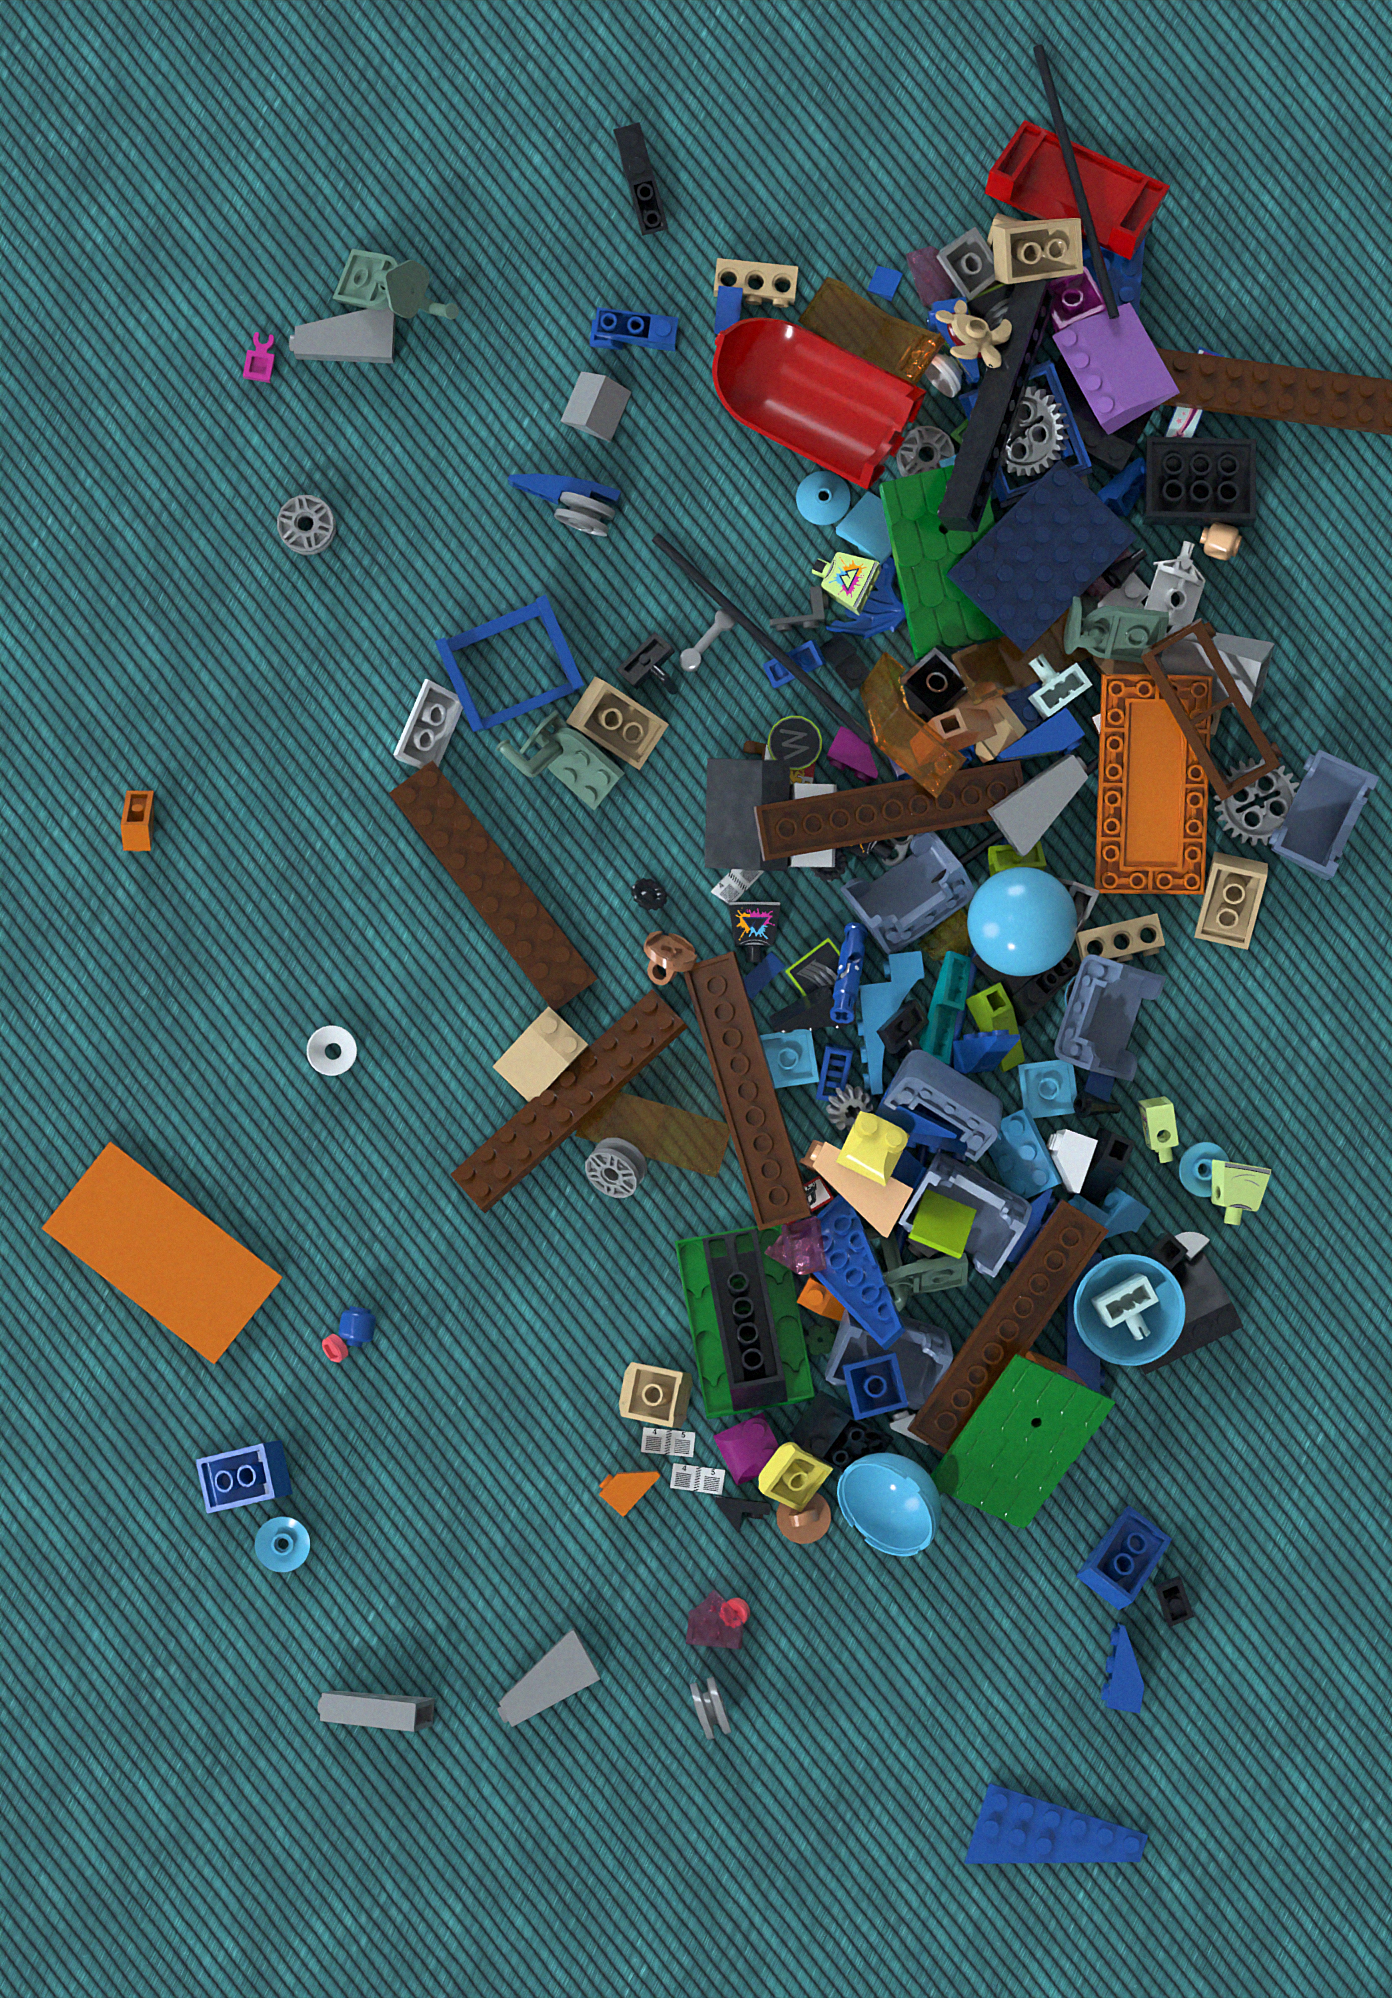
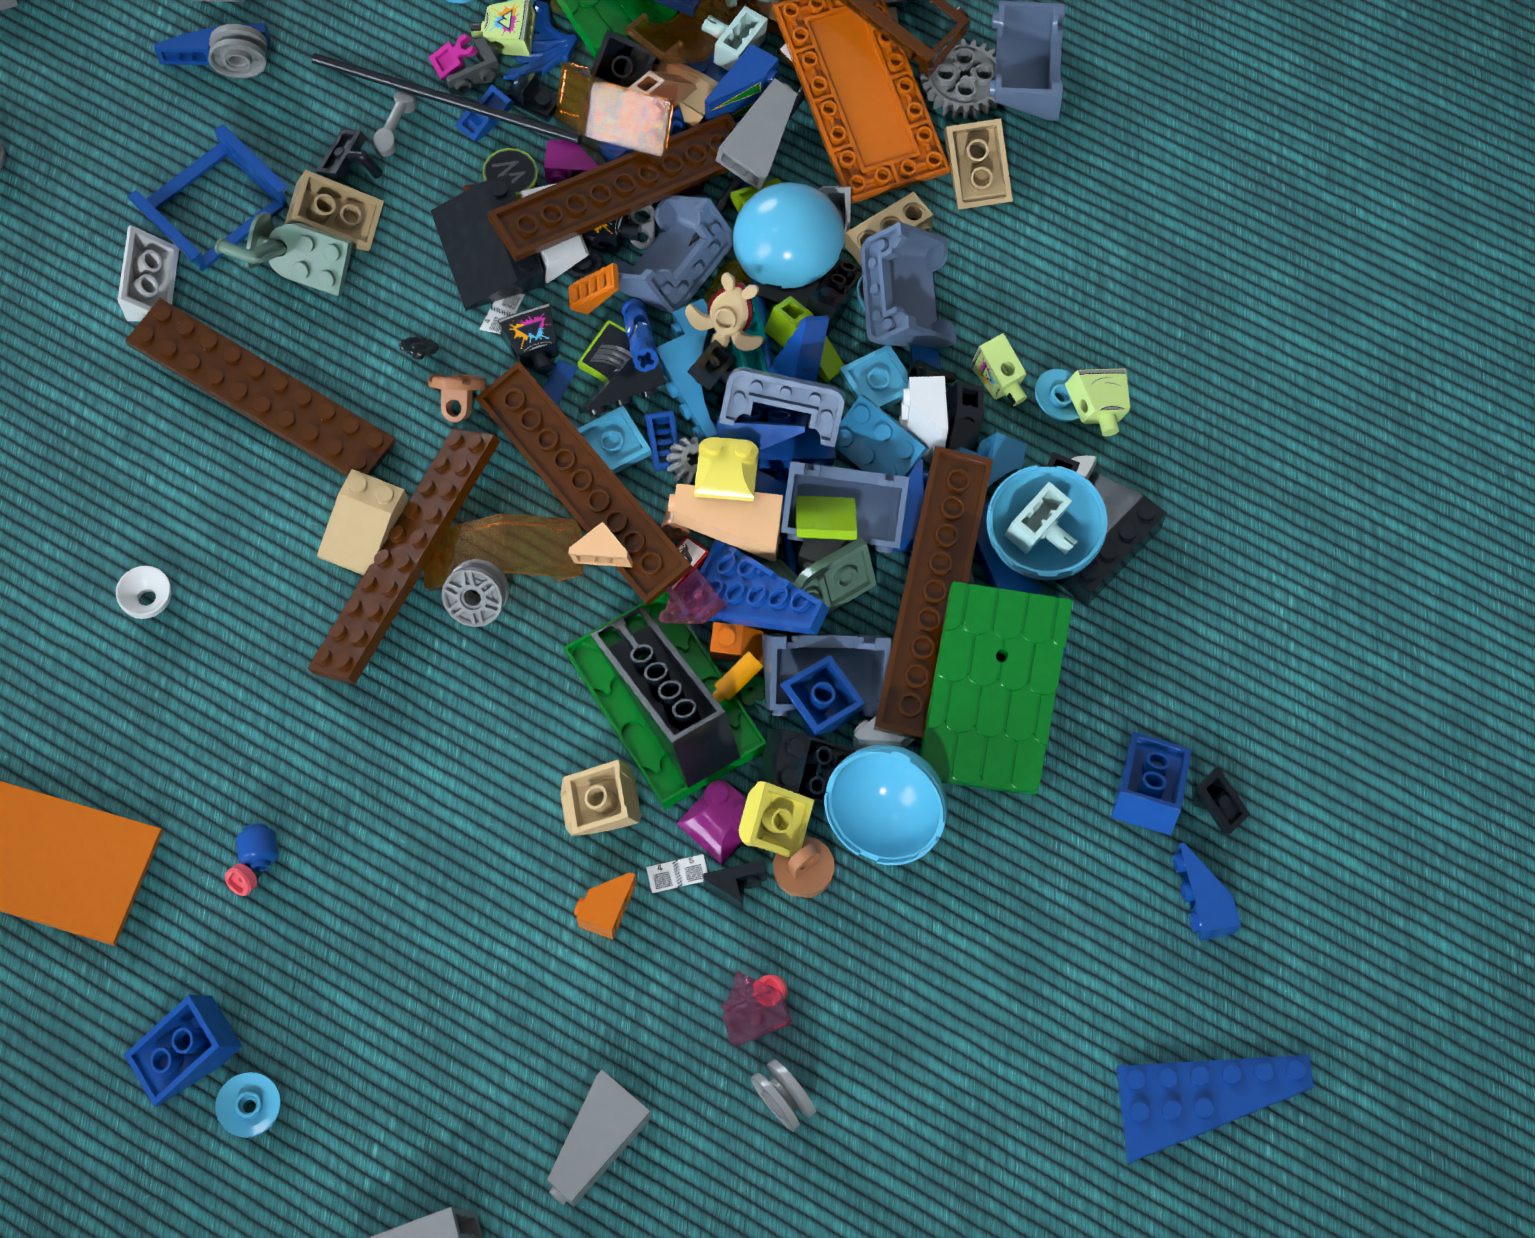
camera: 15 degrees left, 20 degrees down
white sticker [641,1427,695,1457] -> none
none -> dark pink plate [429,34,478,81]
none -> orange slope [568,263,619,315]
none -> light nougat slope [568,522,633,568]
none -> tan animal [685,272,764,351]
none -> light orange cylinder [712,651,764,704]

